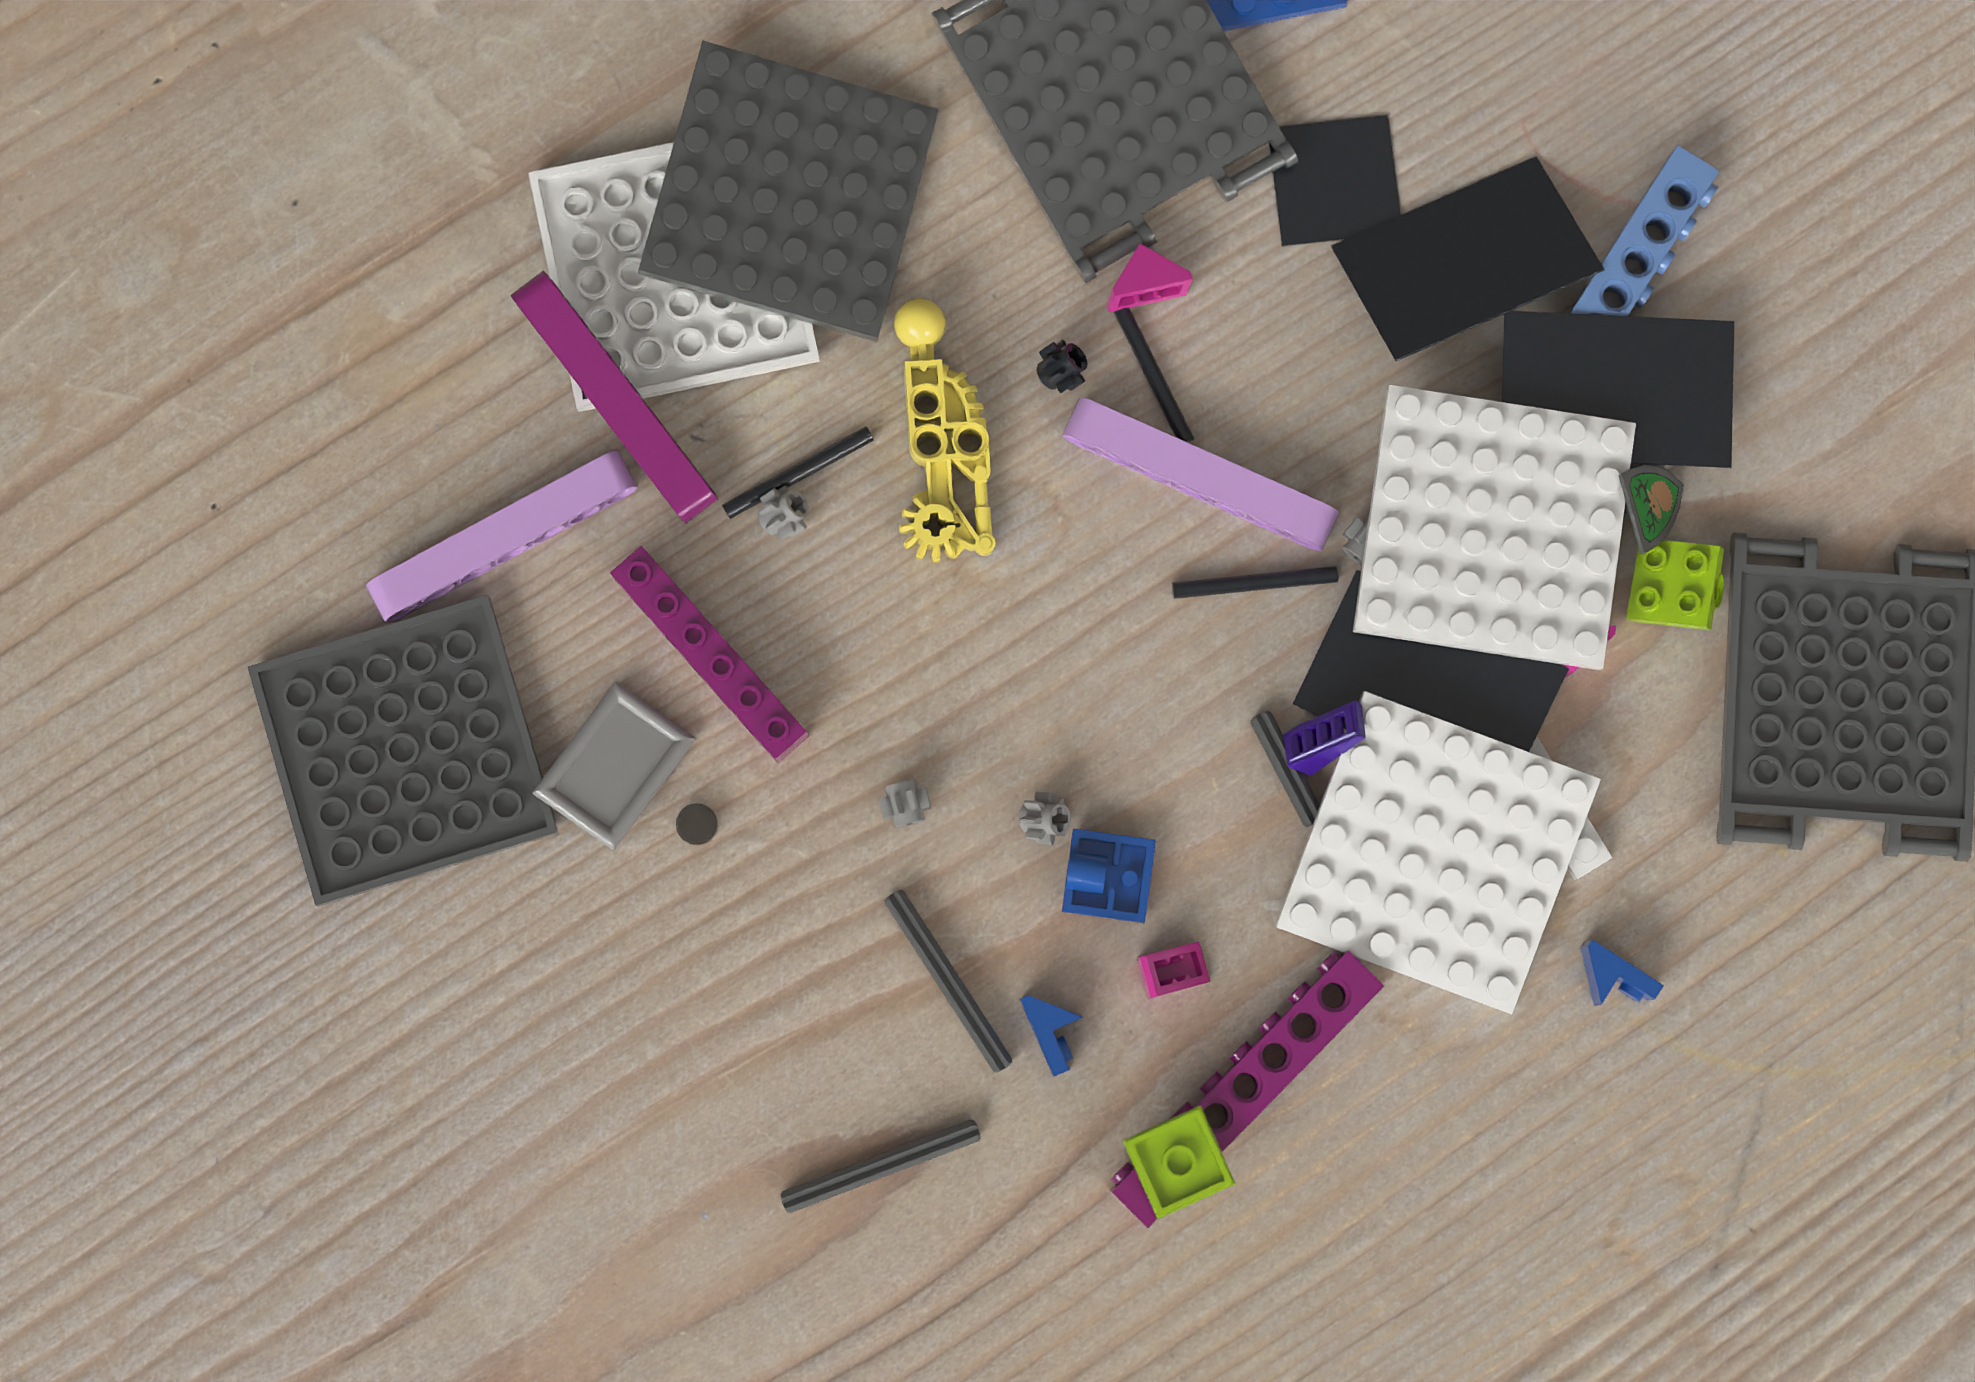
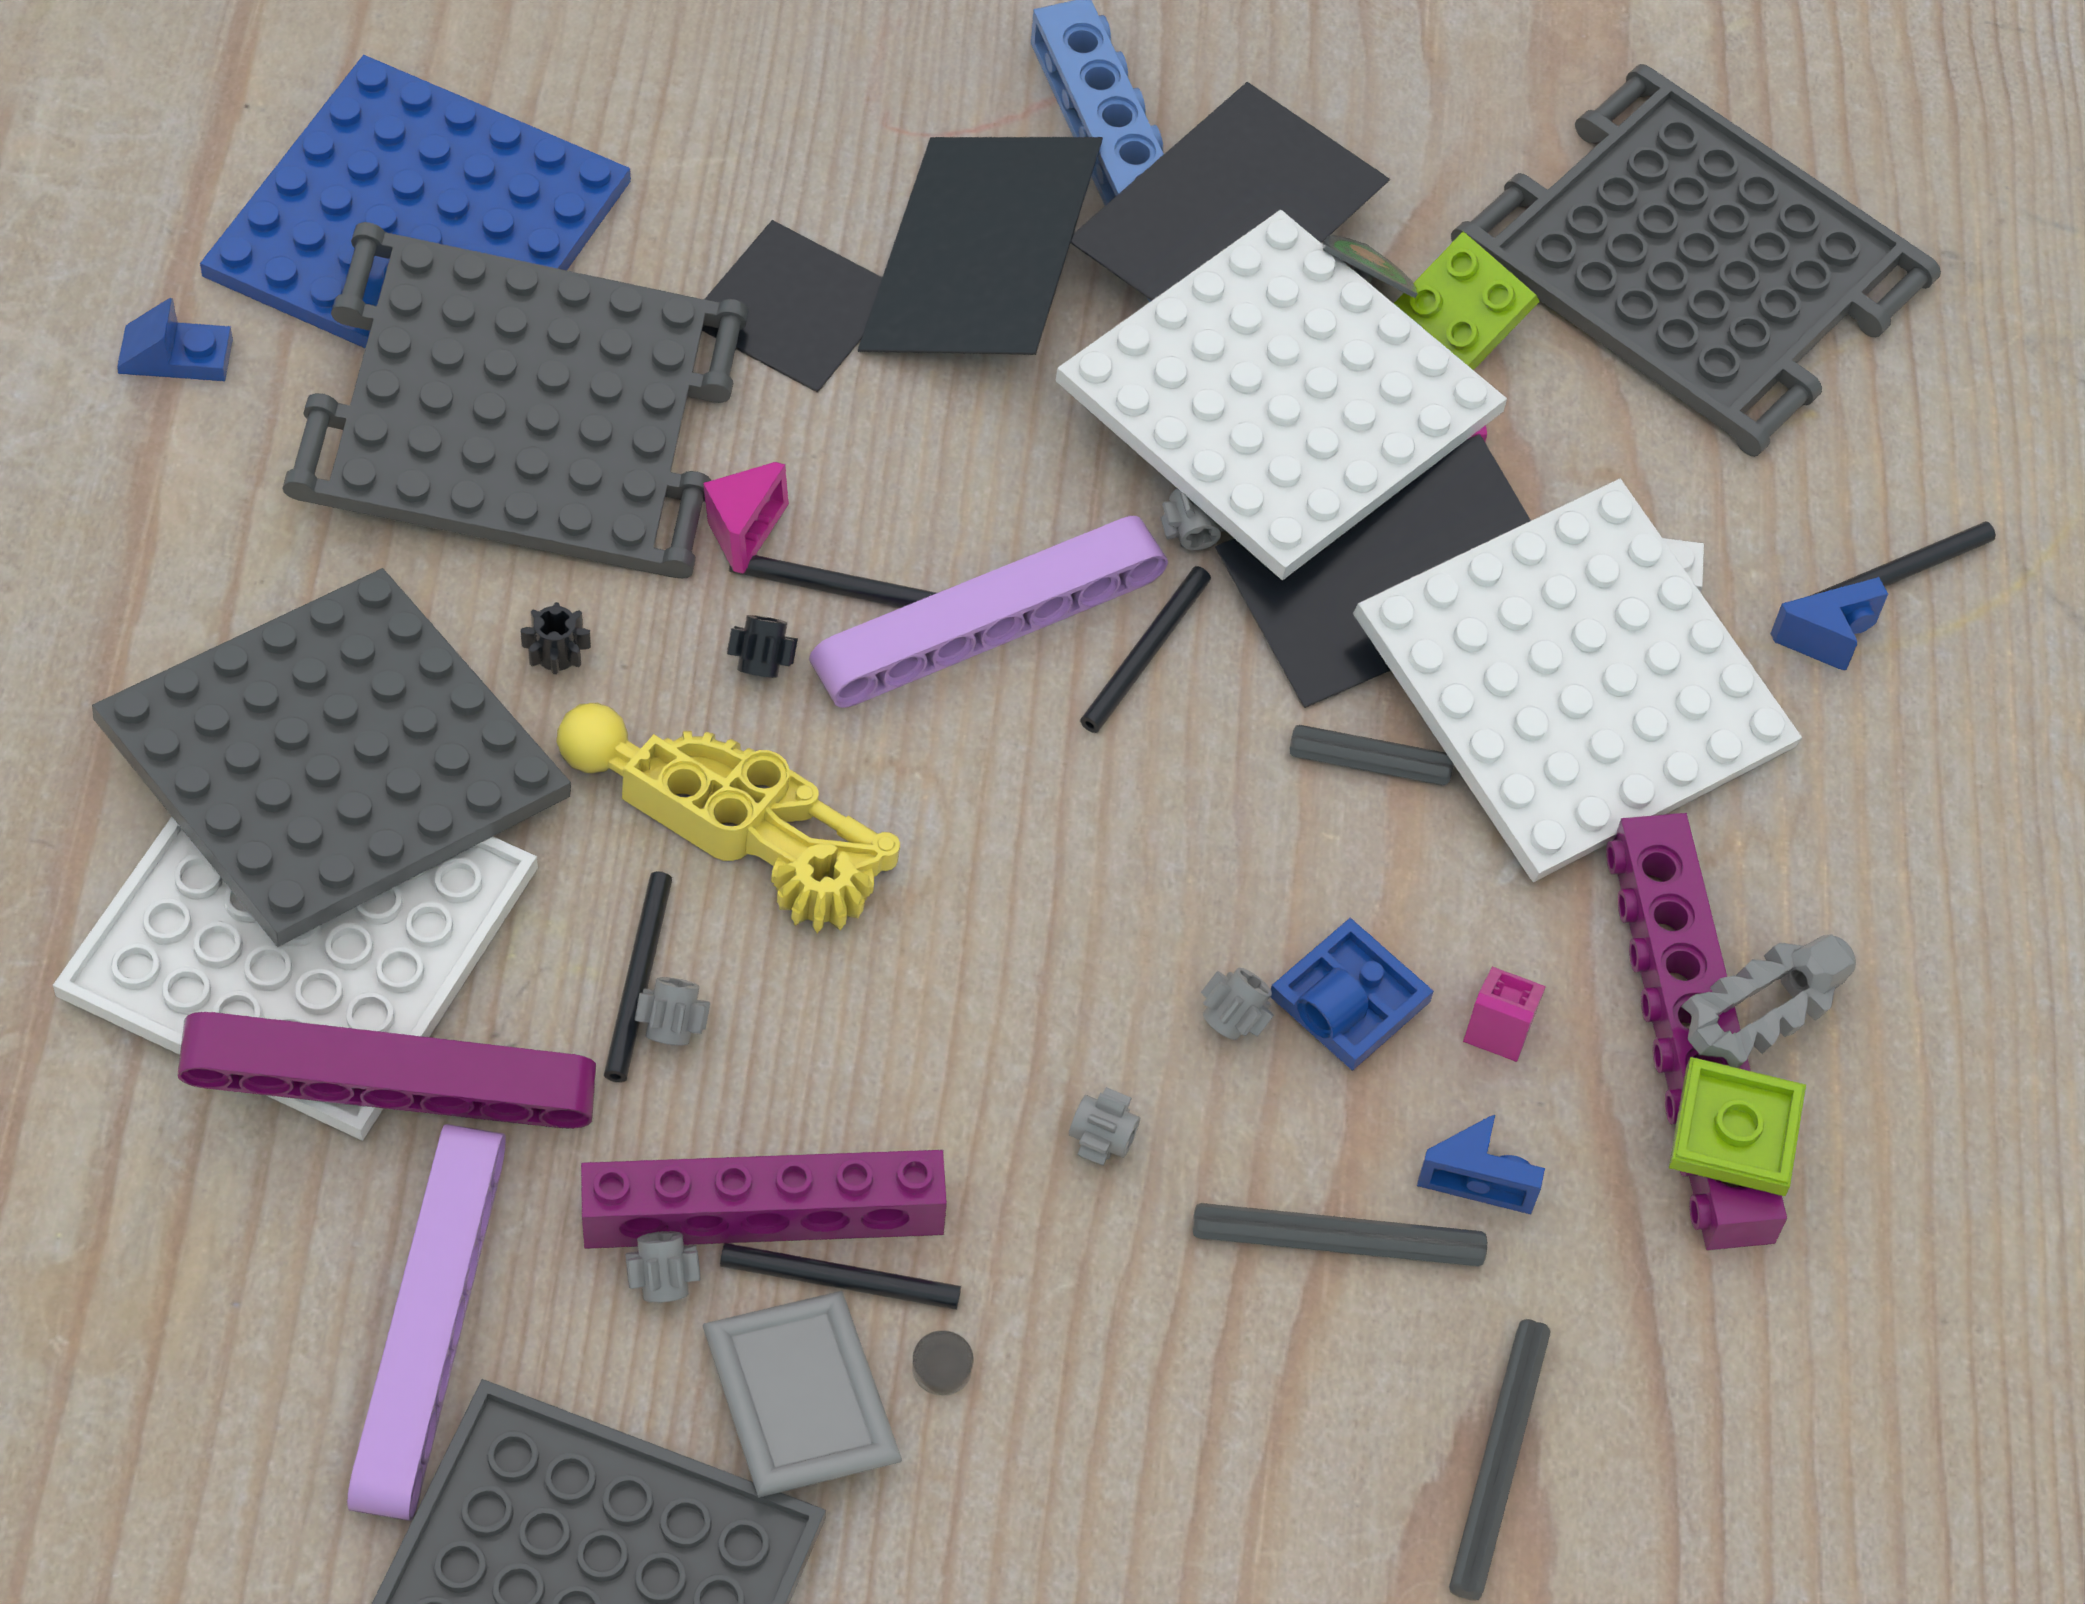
camera: 55 degrees left, 25 degrees down
dark purple slope [1284,700,1366,776] -> none
none -> black gear [521,602,591,674]
none -> light grey gear [625,1231,701,1302]
none -> black piece [720,1243,961,1310]
none -> light grey sword [1681,934,1856,1068]
none -> black bar [1810,521,1996,596]

